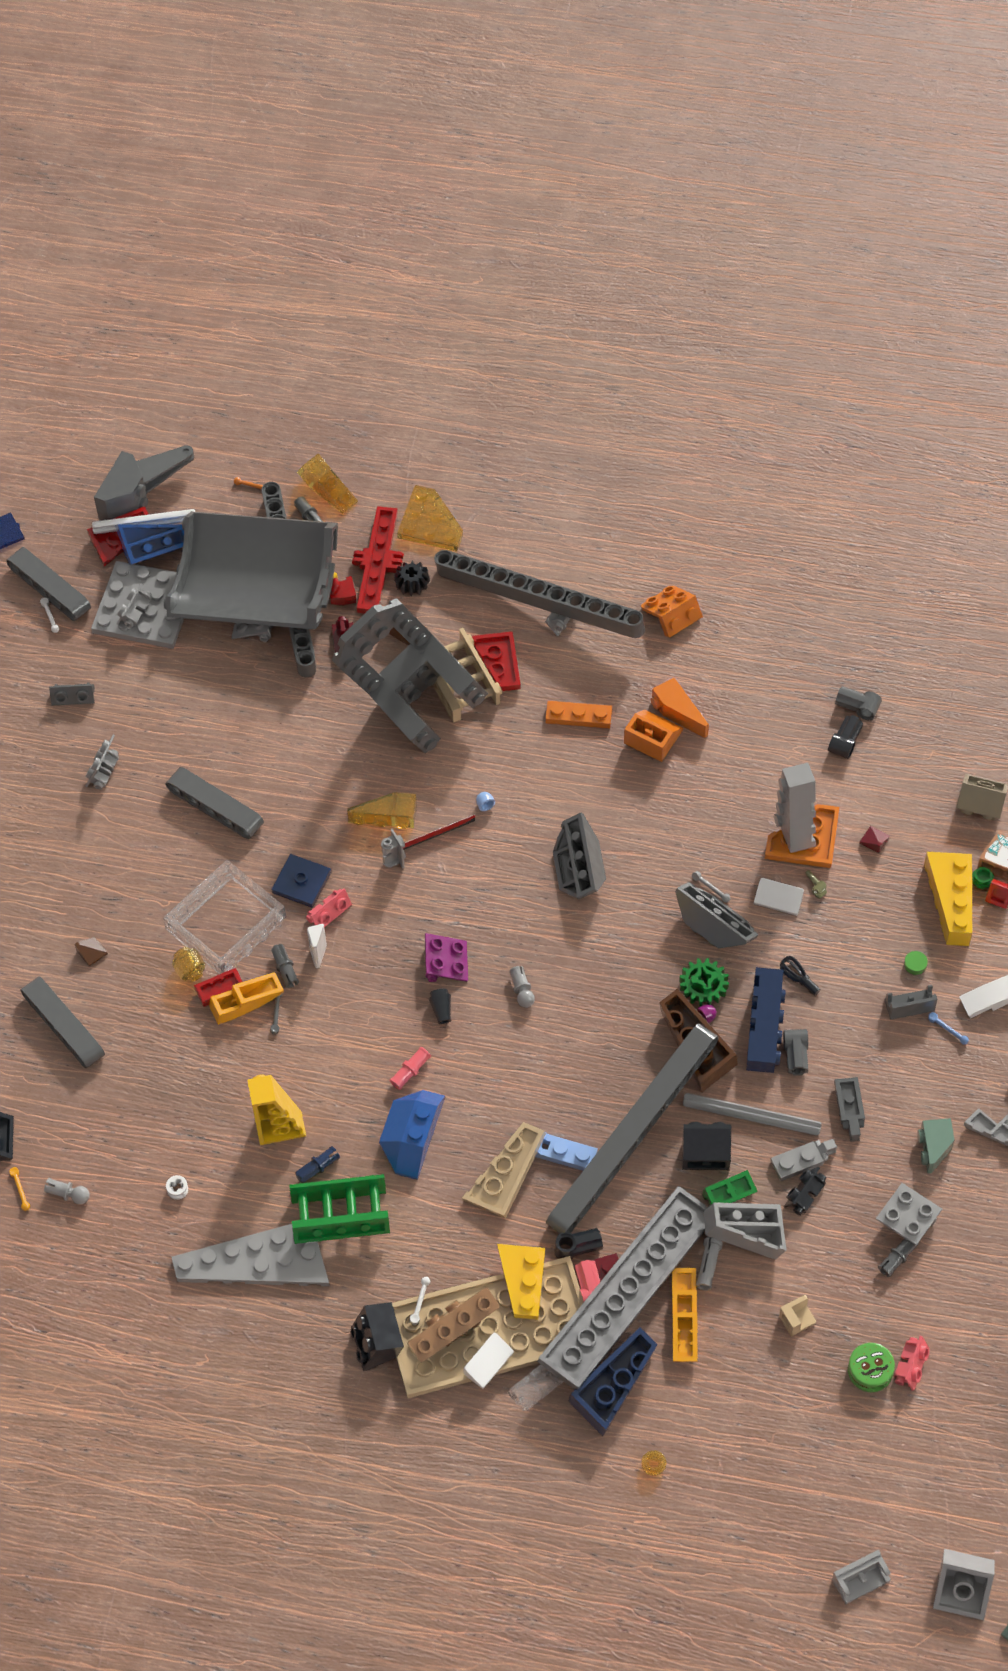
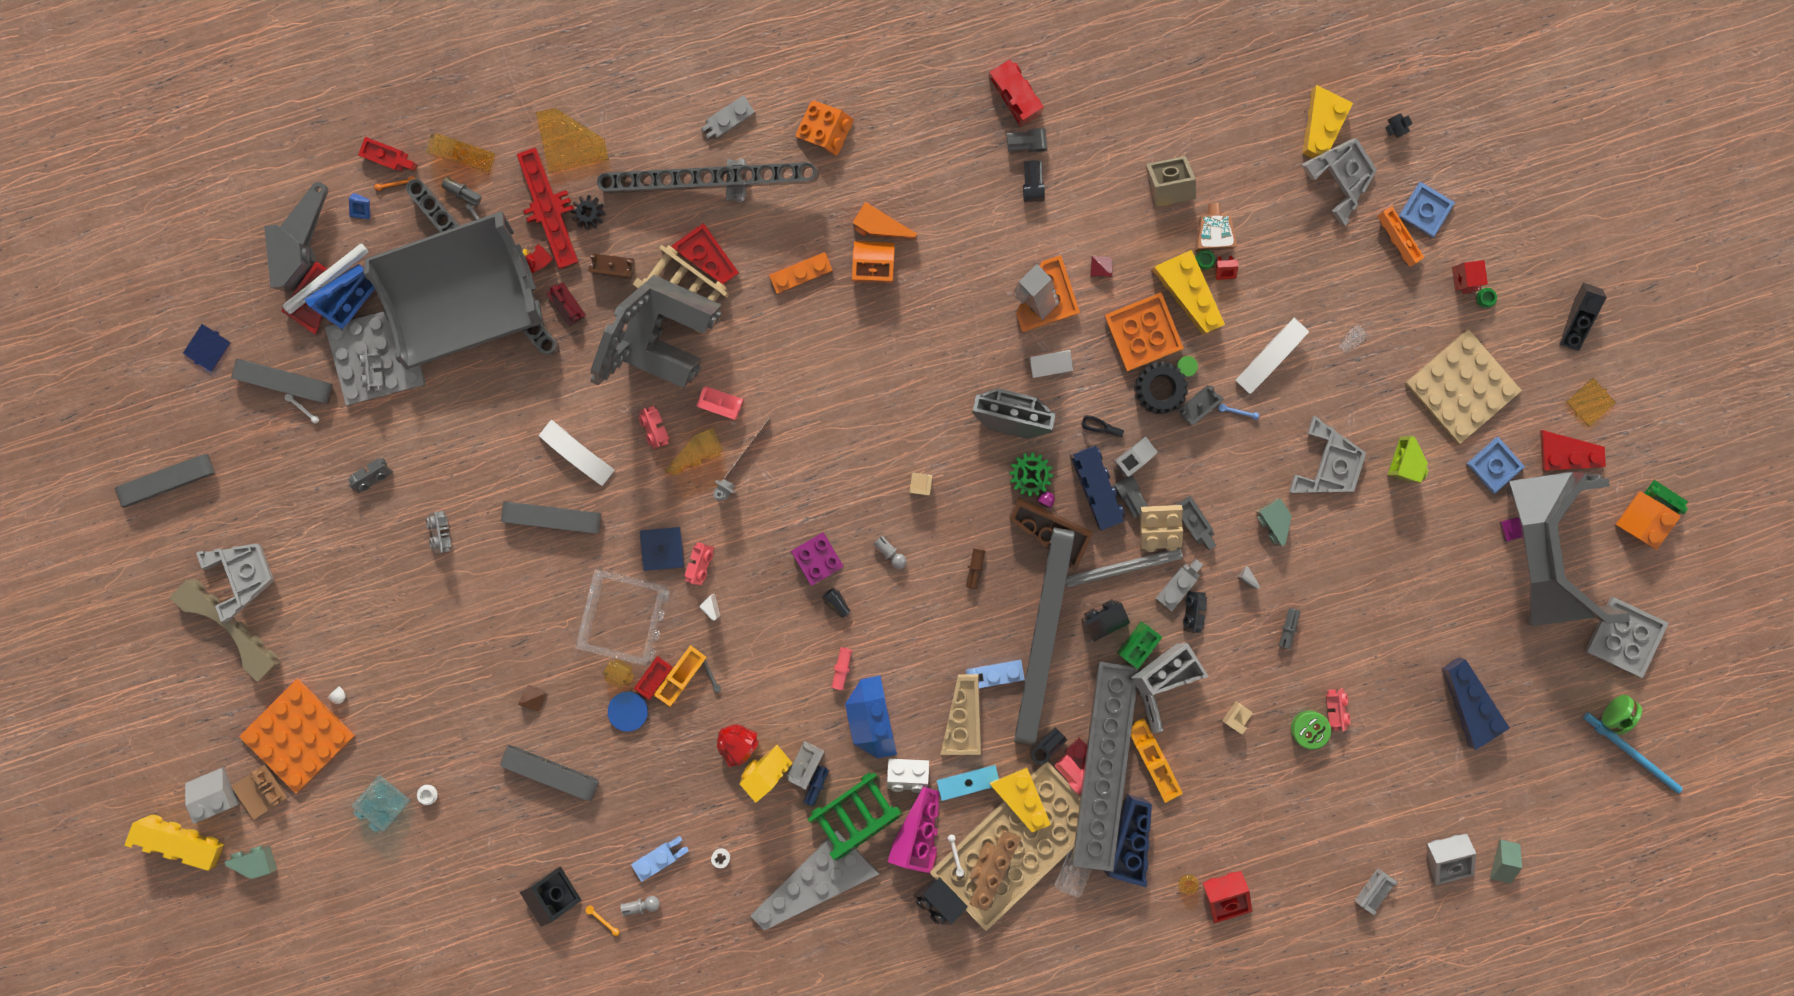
camera: 30 degrees left, 30 degrees up
dark grey axle [271,944,299,988] -> none
white slope [464,1332,514,1389] -> none
light blue hinge [476,792,495,811] -> none
dark grey wedge [553,813,606,899] -> none
light grey hinge [692,871,730,902] -> none
olive hand [805,870,827,899] -> none
light grey hinge [876,1183,942,1245] -> none
none -> blue slope [349,193,370,220]
none -> red hinge [358,137,417,172]
none -> white slope [539,420,615,486]
none -> blue tile [608,691,648,731]
none -> light blue hinge [631,836,689,882]
none -> coral hinge [639,406,669,450]
none -> coral hinge [696,386,744,420]
none -> light grey hinge [701,95,756,140]
none -> red helmet [717,724,759,767]
none -> light grey hinge [786,741,824,790]
none -> white bracket [887,759,929,793]
none -> dark pink wedge [888,787,939,873]
none -> tan panel [909,473,933,496]
none -> medium azure tile [937,765,999,801]
none -> reddish brown axle [966,548,986,589]
none -> wedge [989,59,1044,128]
none -> orange plate [1104,292,1184,372]
none -> light grey slope [1113,436,1158,477]
none -> black tyre [1134,362,1188,414]
none -> tan plate [1139,505,1183,552]
none -> red slope [1203,871,1253,924]
none -> light grey slope [1238,566,1260,589]

